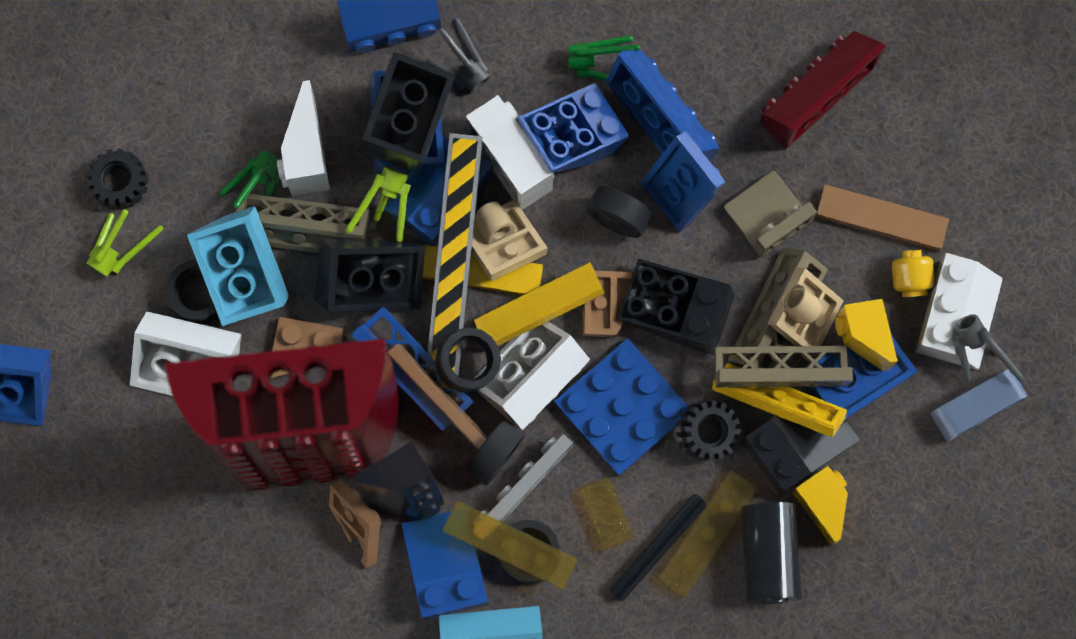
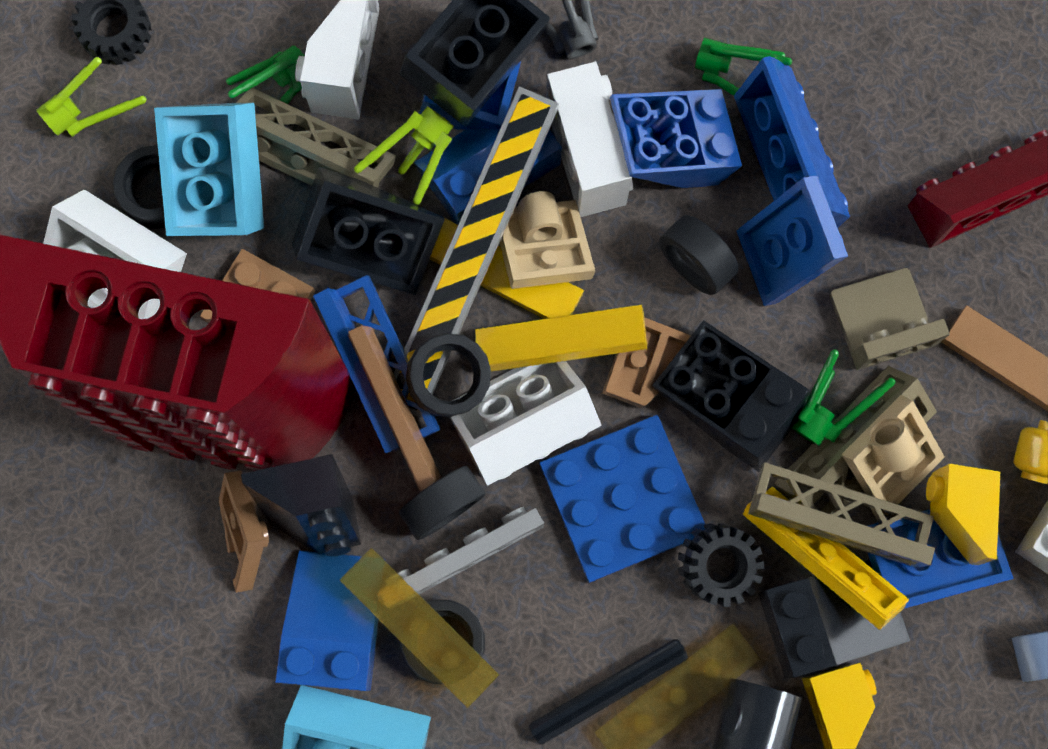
camera: 20 degrees right, 0 degrees up
clear yellow tile [578,477,634,551] -> none
none -> green plant [791,349,896,447]

